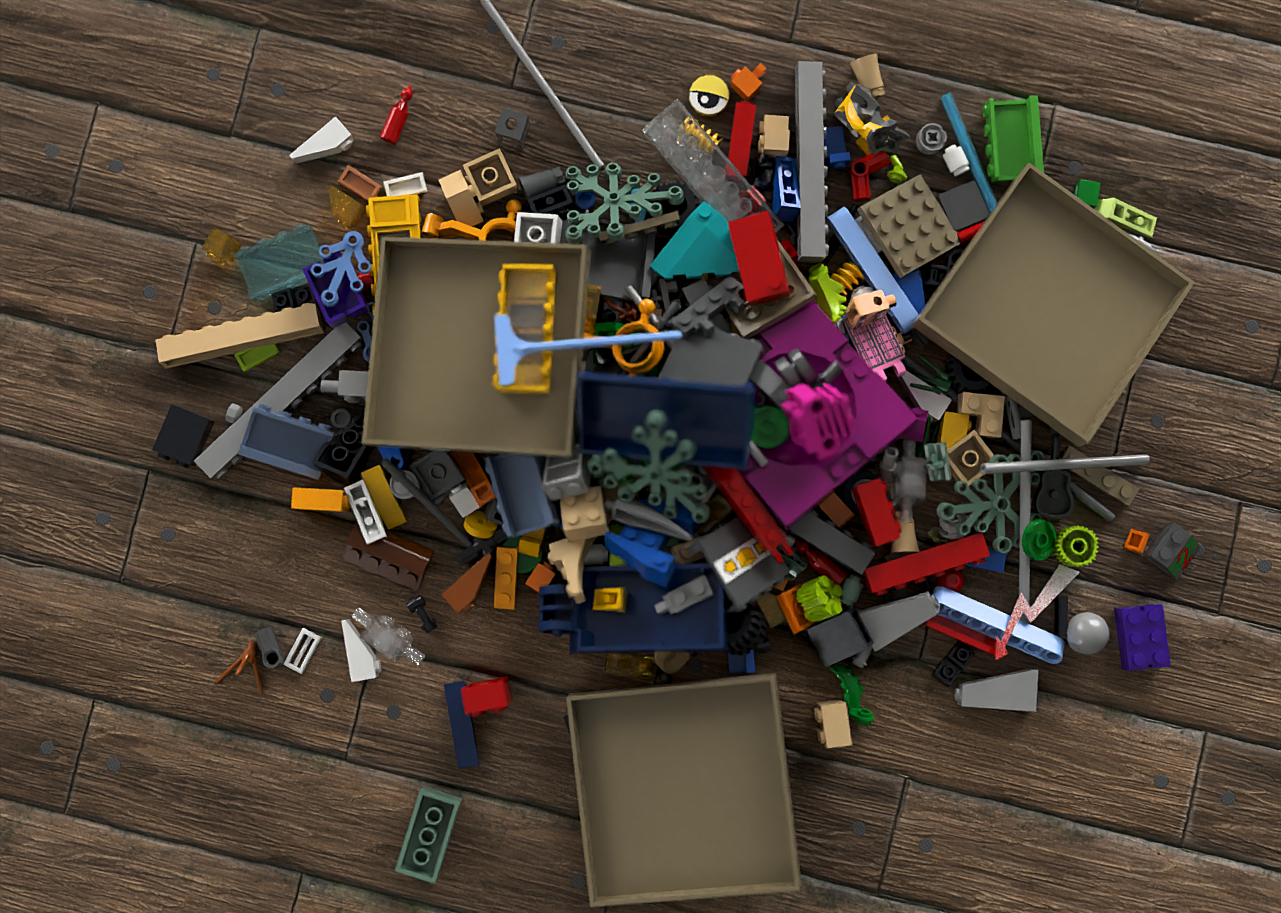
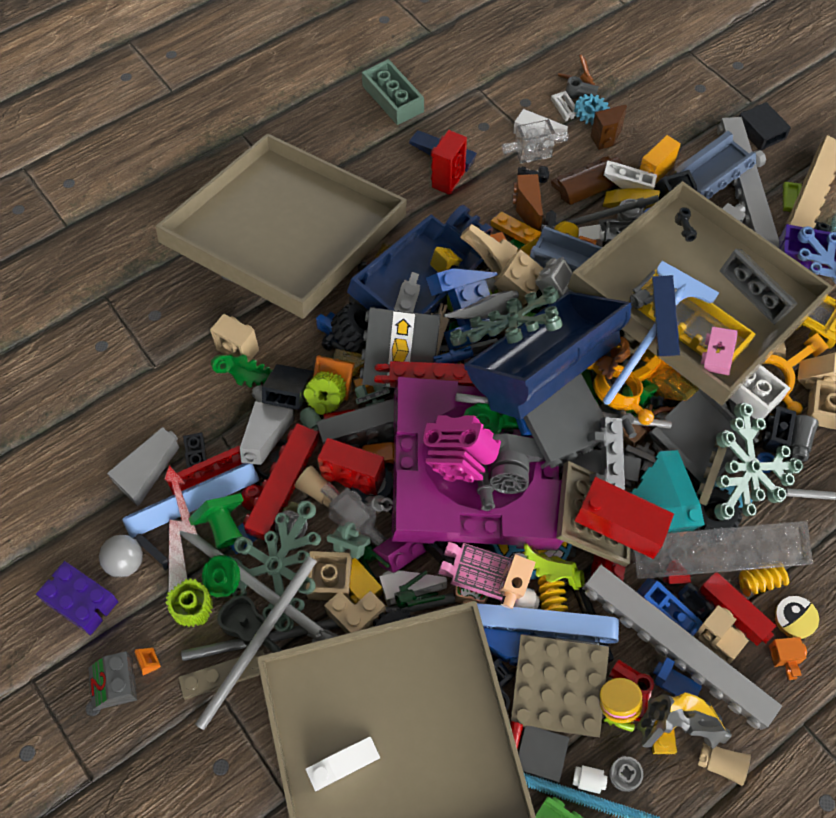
camera: 130 degrees right, 25 degrees down
none -> green plant [188,493,244,549]
none -> white slope [306,737,380,791]
none -> blue pin [433,345,474,364]
none -> medium azure gear [574,94,610,125]
none -> reddish brown slope [591,104,627,150]
none -> dark orange plant [596,337,630,379]
none -> yellow head [600,678,642,723]
none -> dark grey plant [630,270,677,309]
none -> dark blue slope [652,275,680,357]
none -> black bar [675,207,697,242]
none -> bright pink brick [701,327,737,375]
none -> dark grey slope [720,249,797,325]

